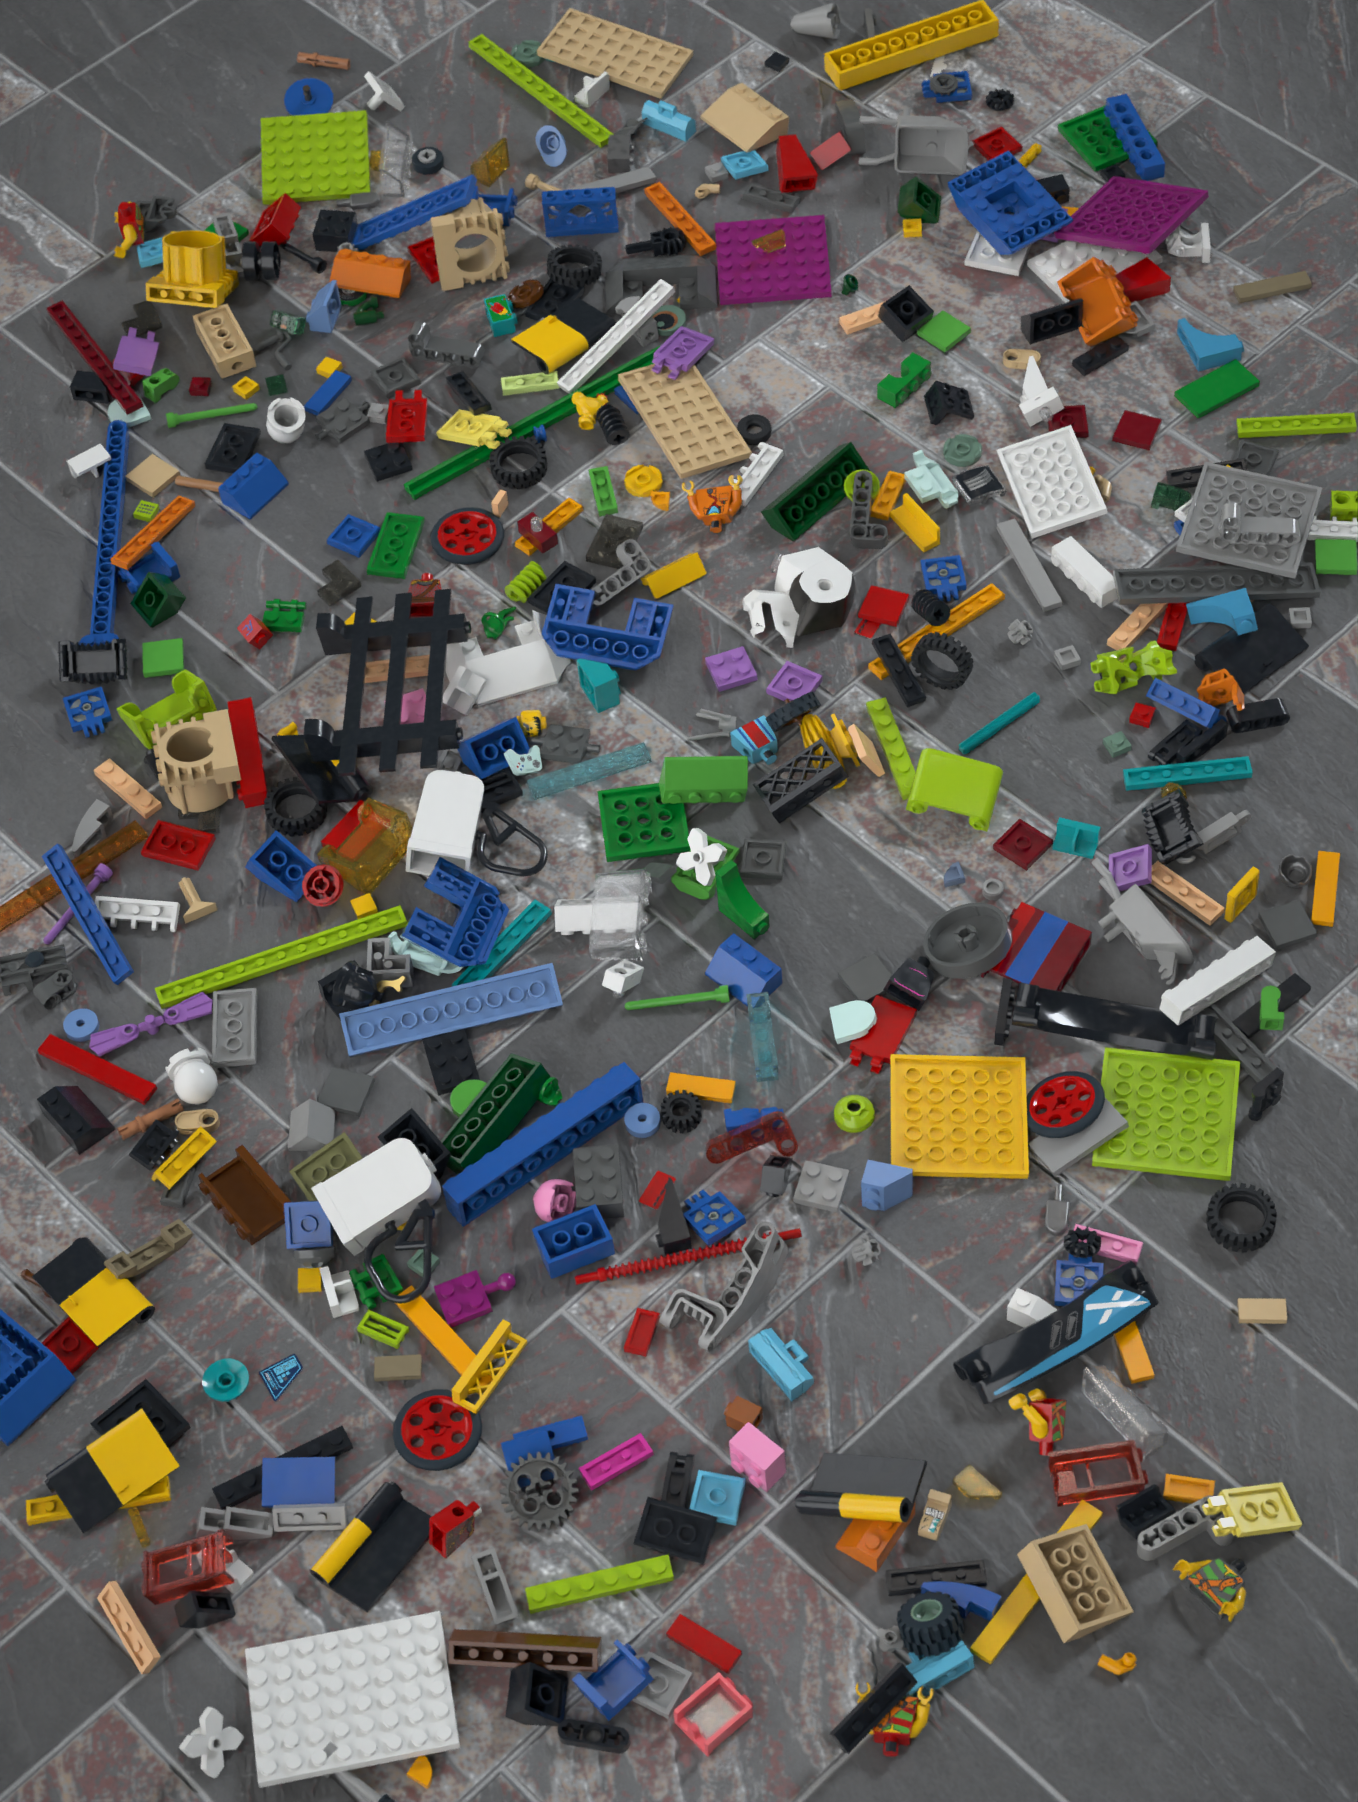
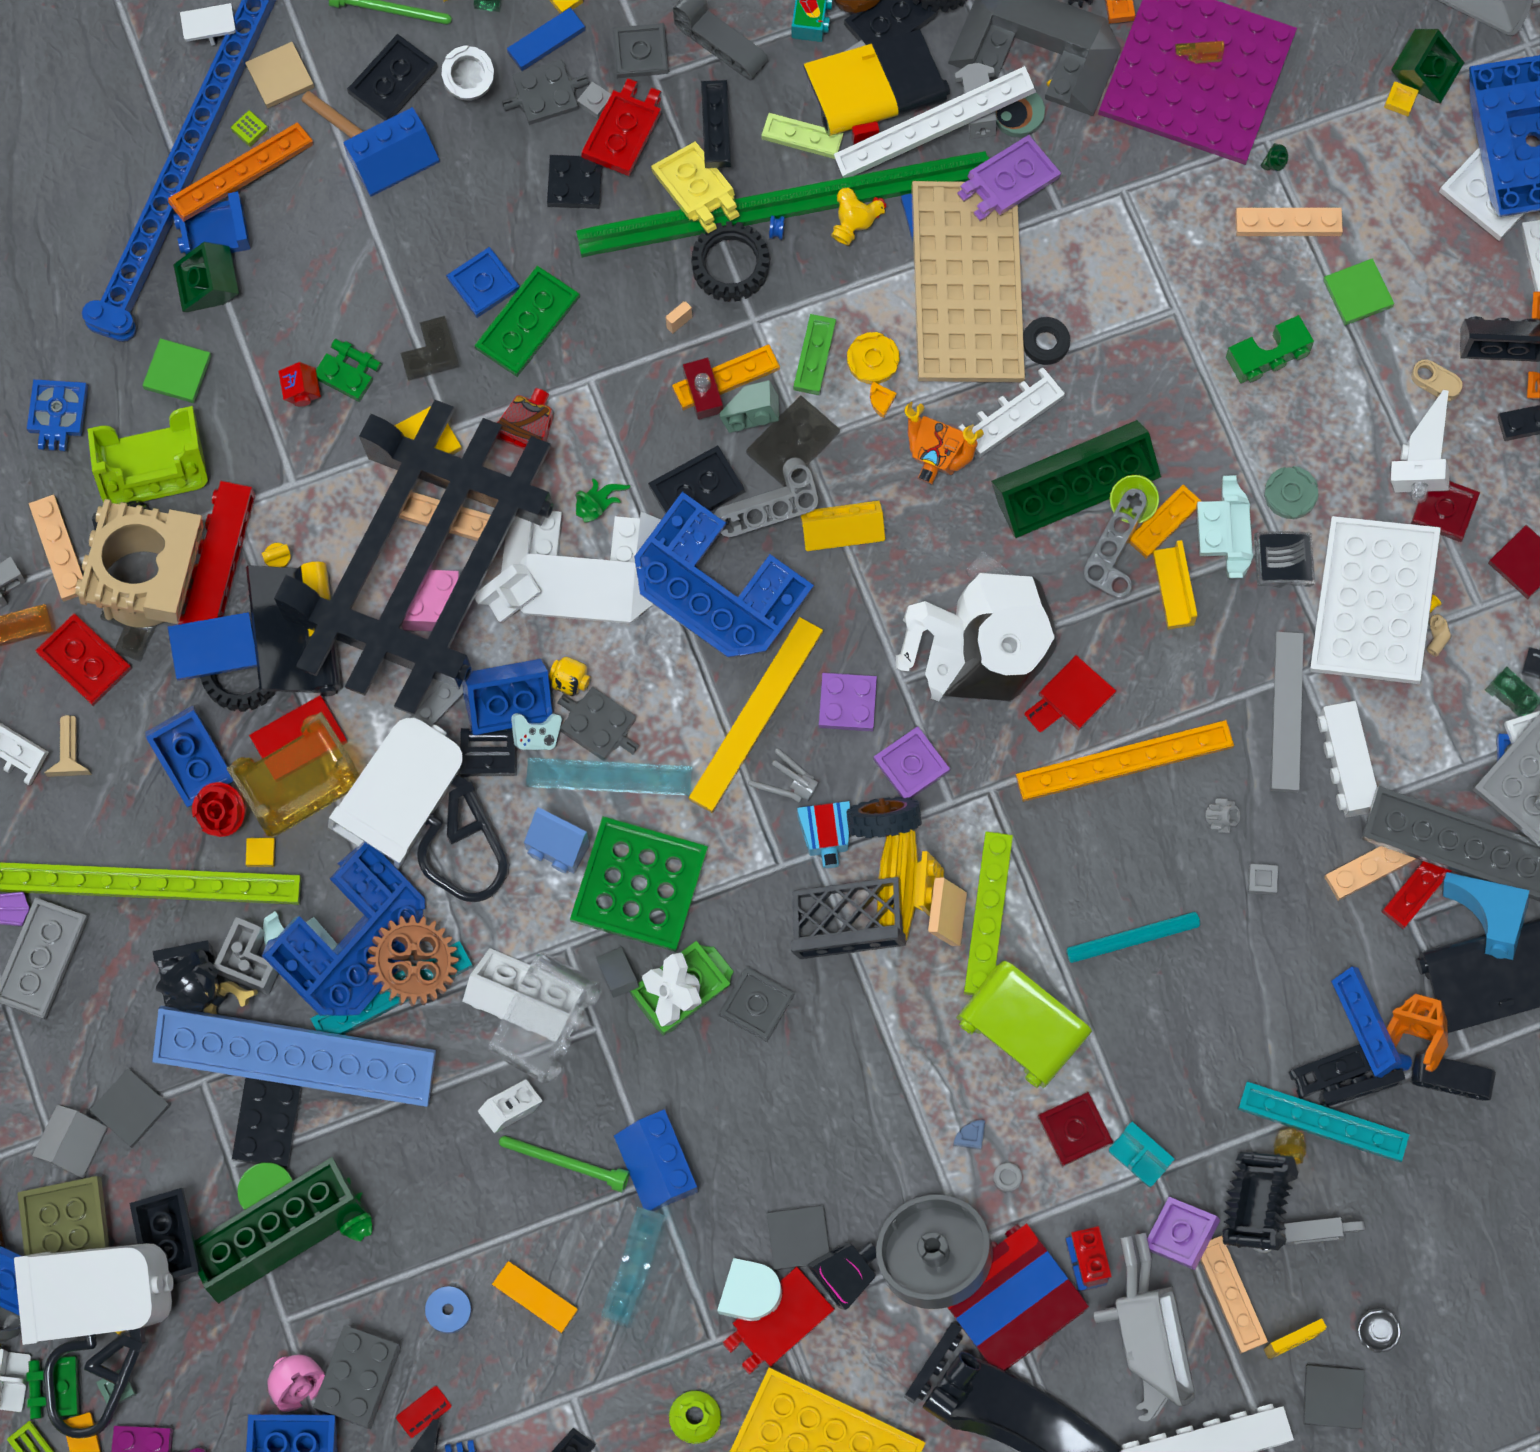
camera: 20 degrees right, 20 degrees up
black piece [58,639,128,685] -> none
wedge [431,507,504,565] -> none
blue brick [442,1062,643,1227] -> none
lime piece [504,561,547,603] -> none
teal slope [577,658,621,713] -> none
black piece [596,404,630,445] -> none
bright green slope [659,756,748,804] -> none
black tyre [661,1090,702,1134] -> none
clear red beam [705,1111,798,1164] -> none
green arch [715,860,770,939] -> none
blue piece [724,1107,785,1139] -> none
black tile [872,633,926,708] -> none
black brick [878,285,934,343] -> none
black piece [911,589,950,626] -> none
black tyre [911,632,974,690] -> none
blue piece [920,555,967,602] -> none
black bracket [924,381,975,425] -> none
lime hips [1090,640,1177,694] -> none
sand green plate [1103,731,1132,758] -> none
red plate [1129,702,1156,728] -> none
light orange tile [1311,851,1340,927] -> none
none -> blue tile [168,612,257,681]
none -> nougat gear [366,915,458,1007]
none -> medium blue slope [524,807,590,874]
none -> yellow tile [689,617,823,813]
none -> sand green slope [720,380,779,433]
none -> red tile [852,121,879,145]
none -> red hips [1065,1226,1112,1292]

